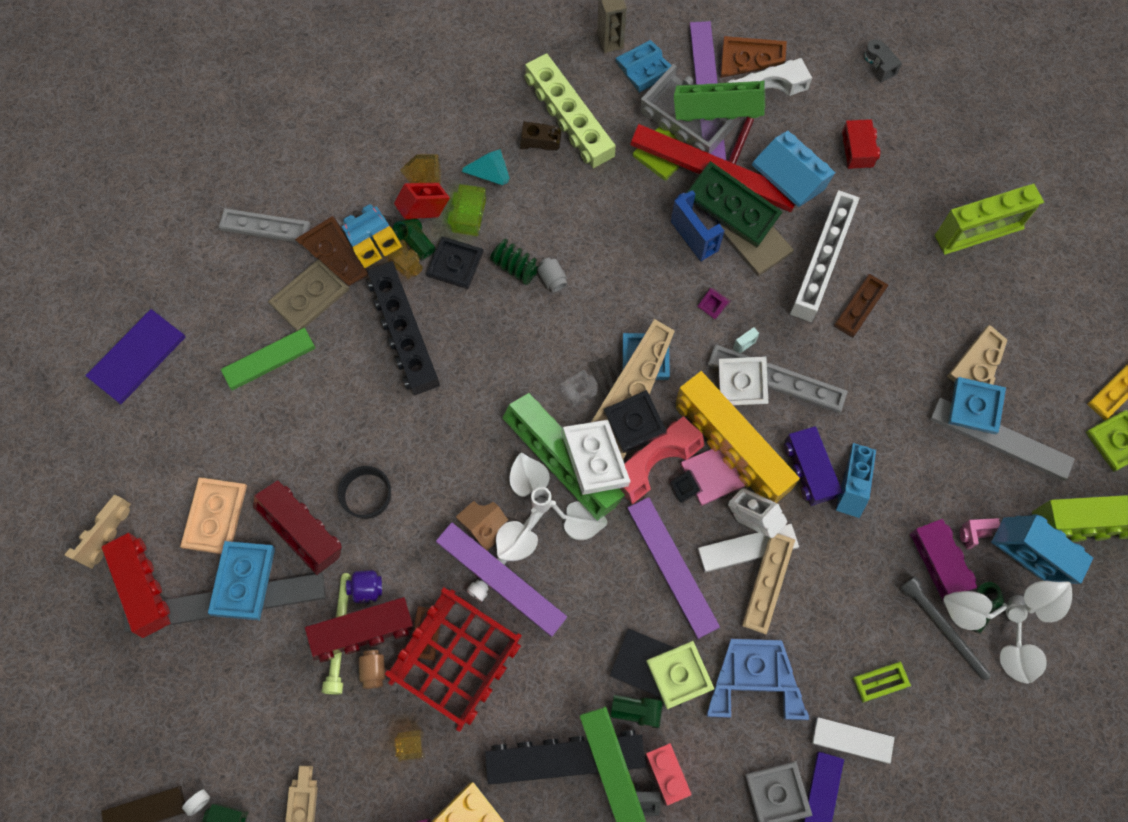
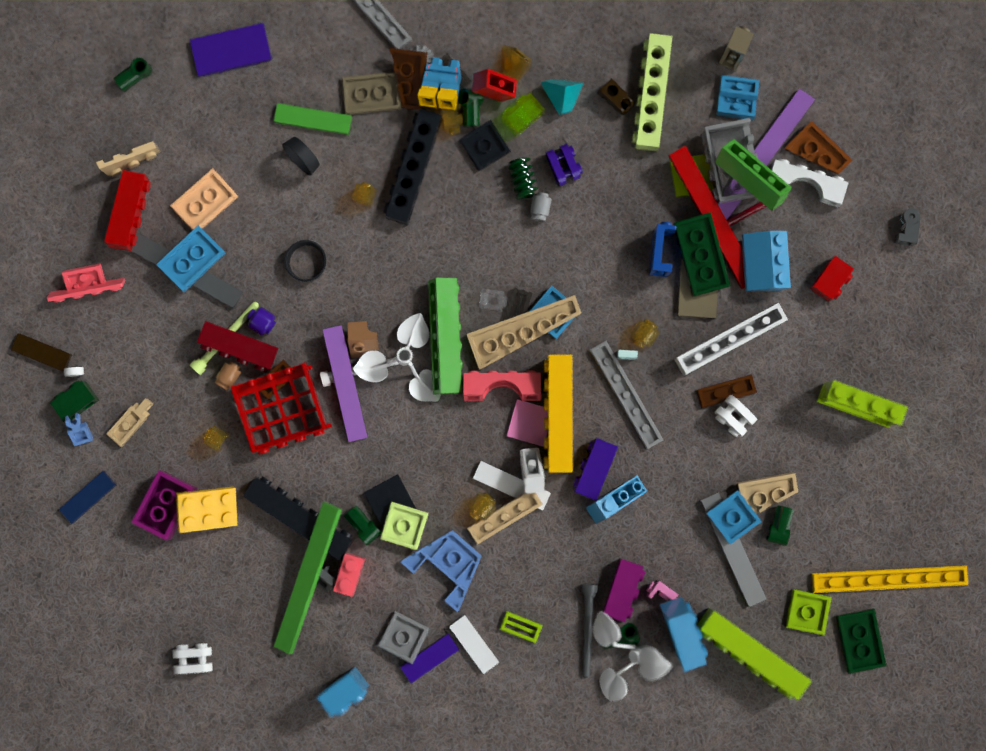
camera: 40 degrees right, 15 degrees up
dark red brick [253,480,342,575] -> none
white plate [561,420,631,495] -> none
black tile [603,390,667,453] -> none
medium lavender tile [627,497,720,640] -> none
black tile [670,470,703,503] -> none
magenta slope [697,288,731,320] -> none
white plate [719,357,768,405] -> none
none -> coral bracket [47,263,125,303]
none -> dark green piece [113,58,152,92]
none -> black tyre [282,137,320,176]
none -> clear yellow brick [352,182,377,207]
none -> clear yellow head [468,492,496,521]
none -> dark purple brick [545,143,583,187]
none -> clear yellow head [631,319,659,348]
none -> white brick [715,395,757,437]
none -> dark green piece [766,505,794,546]

